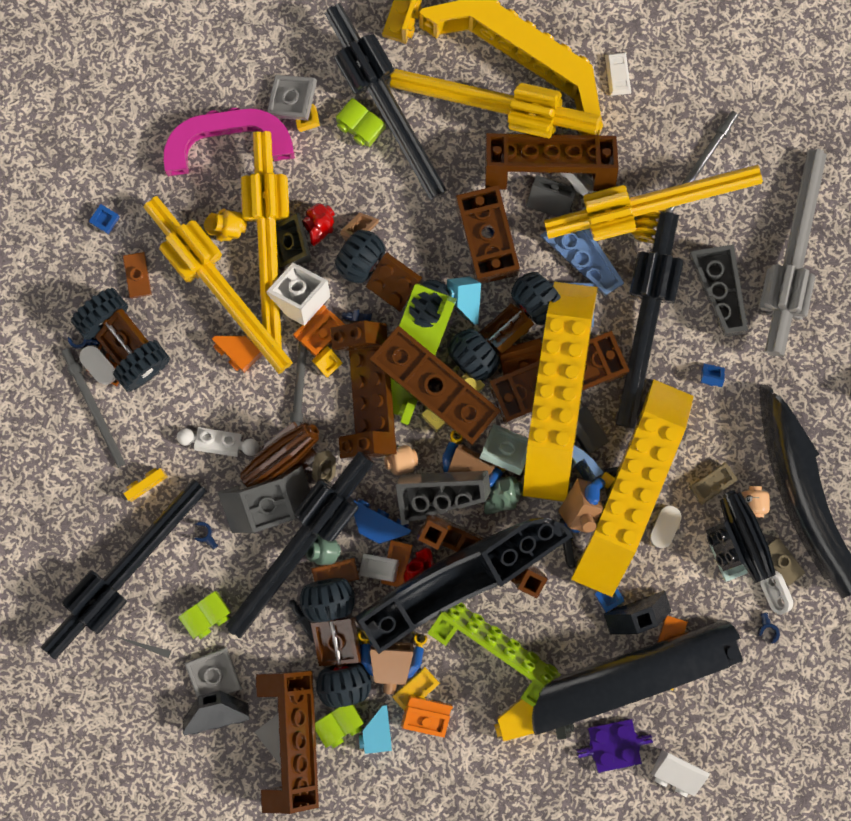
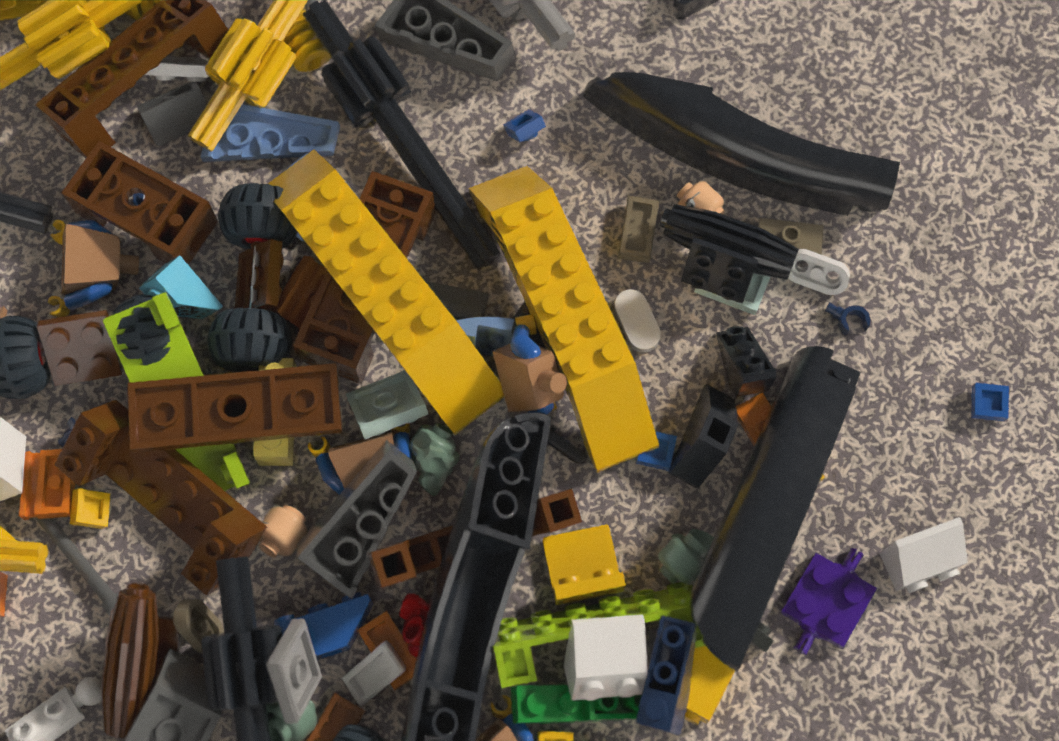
camera: 45 degrees left, 10 degrees down
none -> medium nougat torso [48,220,139,318]
none -> light grey tile [267,619,322,723]
none -> green slope [511,683,645,724]
none -> yellow bracket [542,525,626,606]
none -> white slope [564,615,647,700]
none -> dark blue slope [635,615,697,736]
none -> sand green head [658,529,713,584]
none -> black slope [716,326,776,397]
none -> blue plate [971,383,1009,421]

